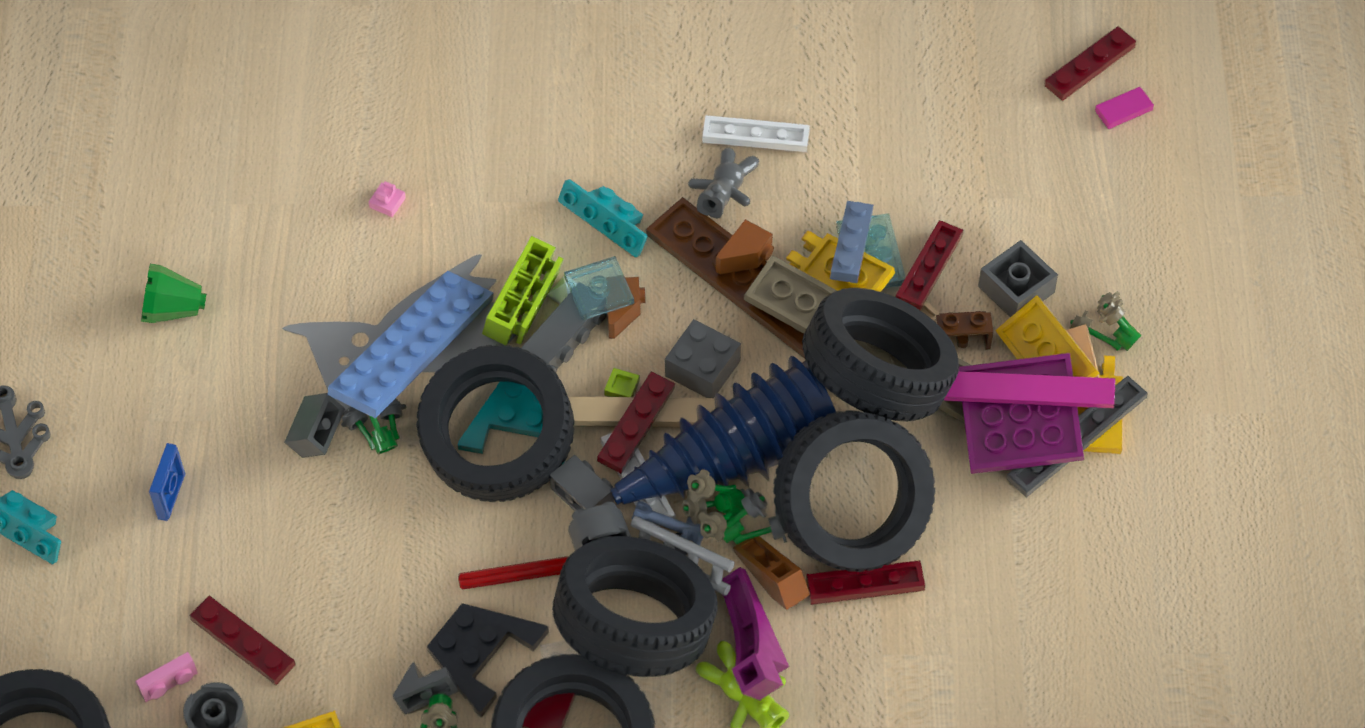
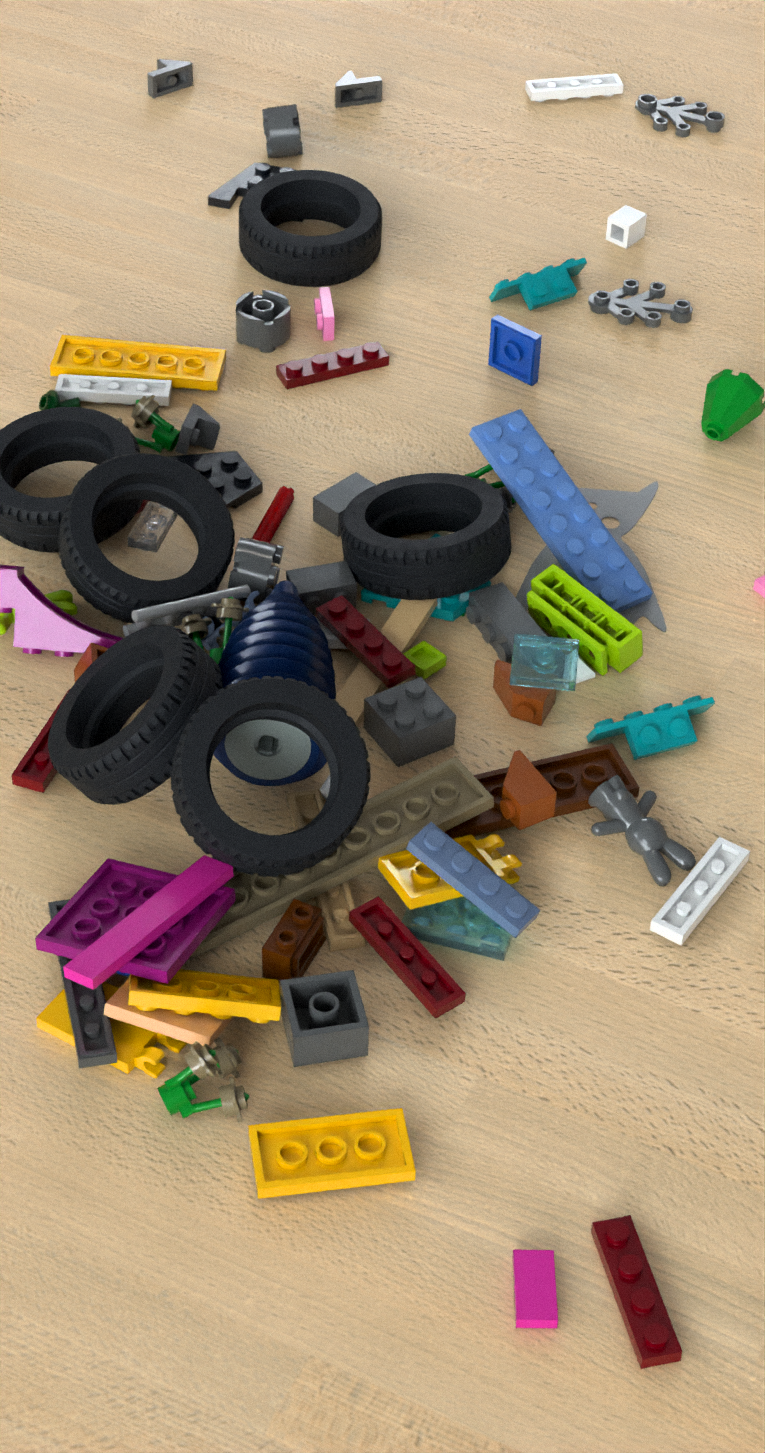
camera: 115 degrees right, 15 degrees down
none -> yellow plate [248,1108,416,1199]
none -> dark grey brick [313,472,376,537]

